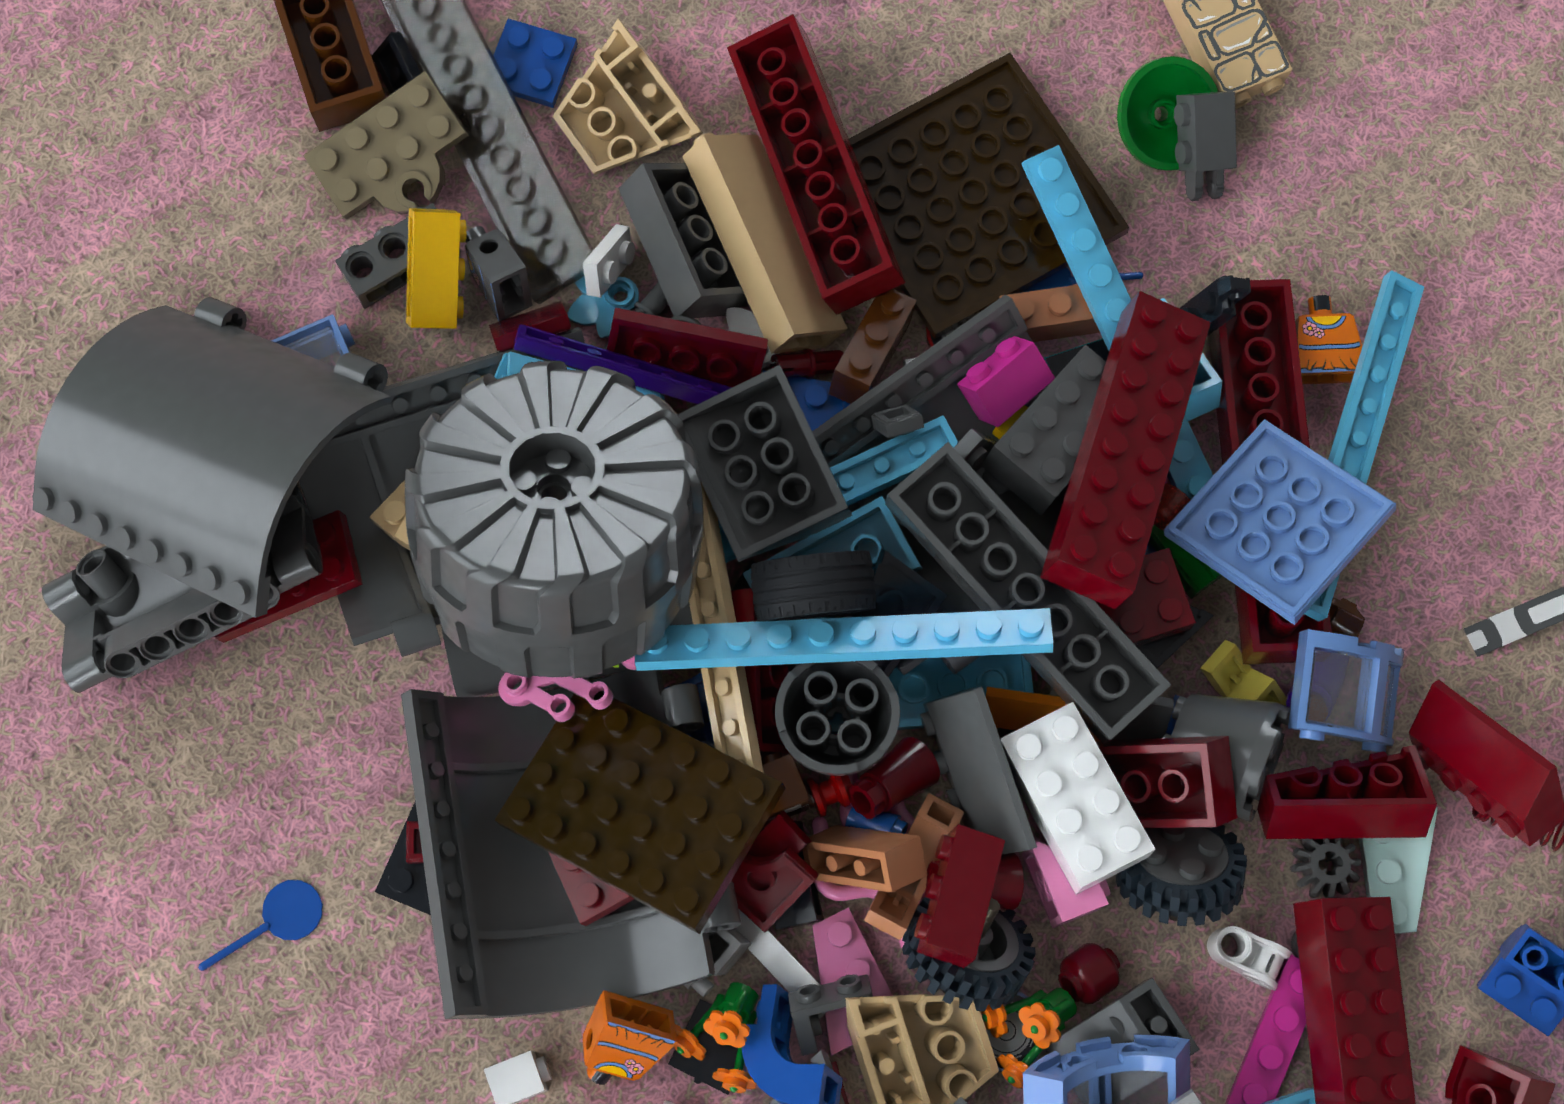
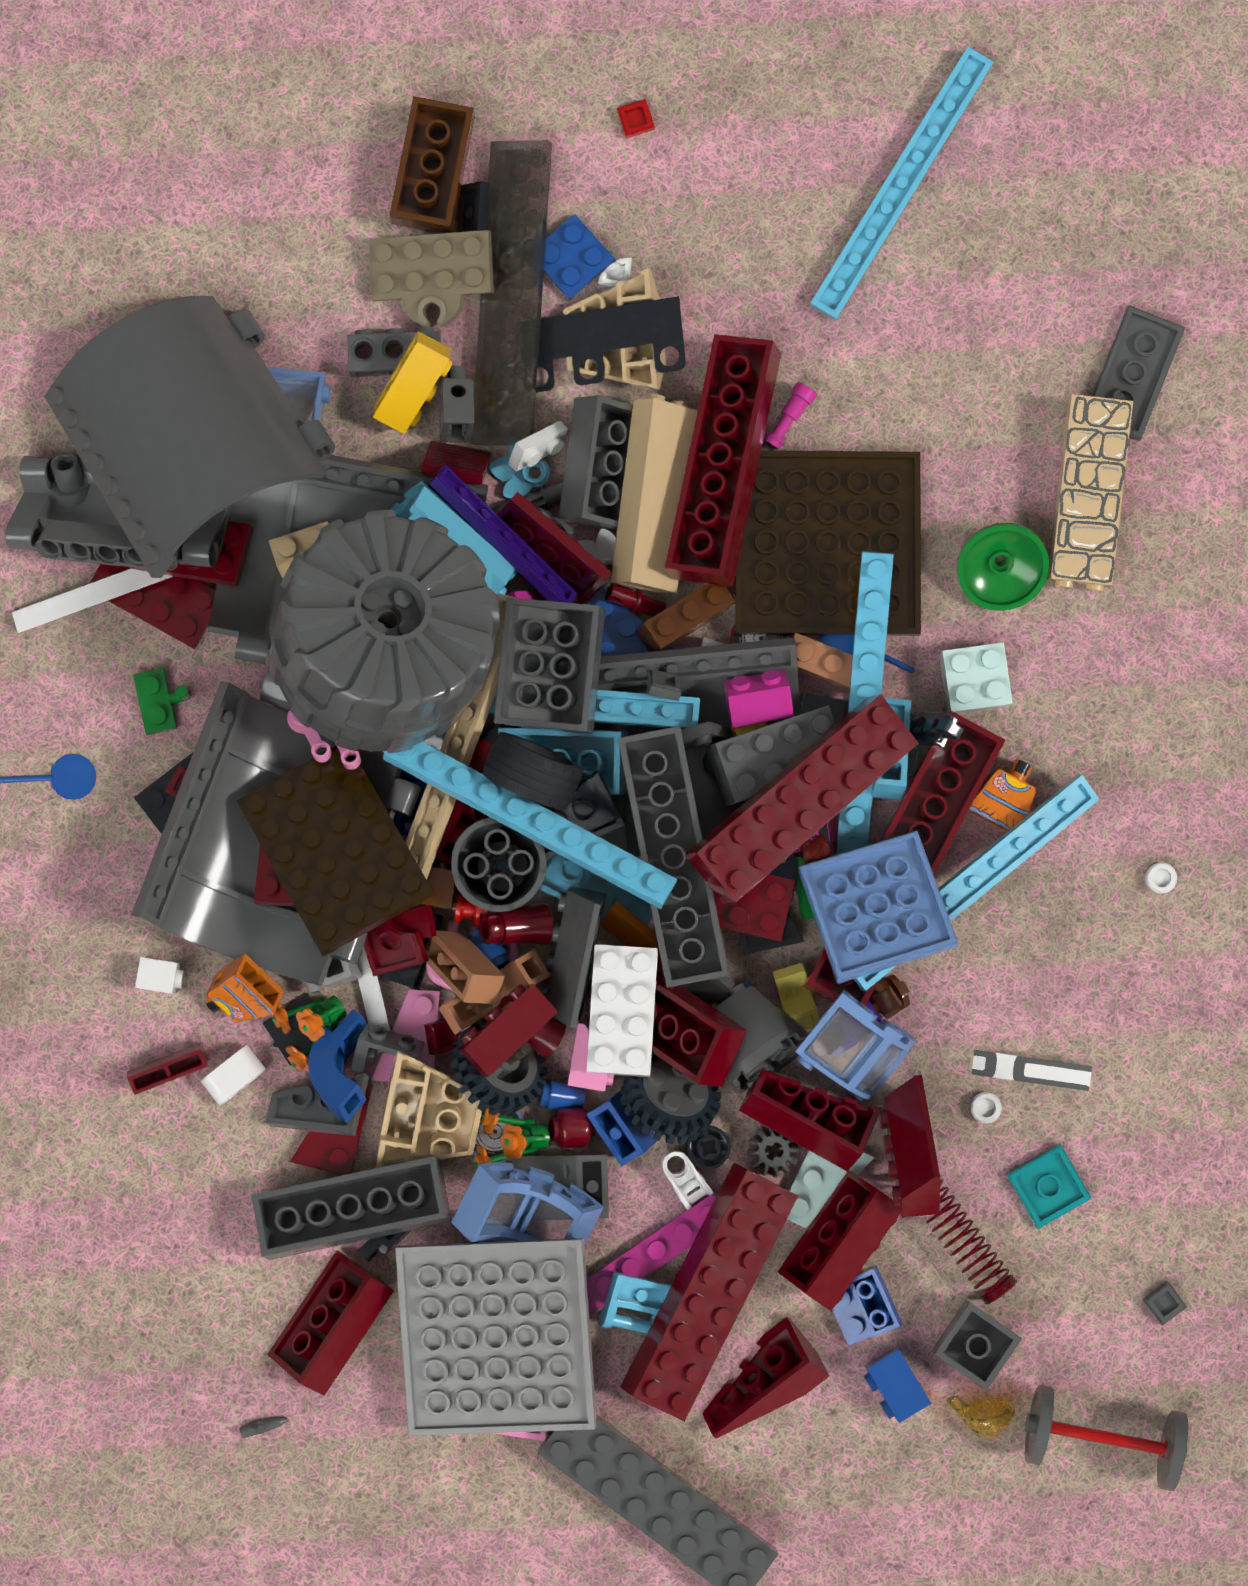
camera: 25 degrees right, 10 degrees up
dark grey hinge [1174,92,1237,201] -> none
none -> white sticker [12,569,173,633]
none -> dark red plate [89,564,216,650]
none -> green plate [133,668,192,735]
none -> dark red tile [424,1018,459,1055]
none -> black piece [519,296,686,393]
none -> blue cone [538,1079,585,1110]
none -> blue brick [587,1090,657,1167]
none -> white tile [598,258,632,288]
none -> black wheel [686,1125,731,1170]
none -> dark pink piece [763,382,817,450]
none -> dark red brick [777,1170,901,1312]
none -> light aqua brick [939,642,1013,714]
none -> white tile [970,1092,1002,1123]
none -> white tile [1145,863,1177,894]

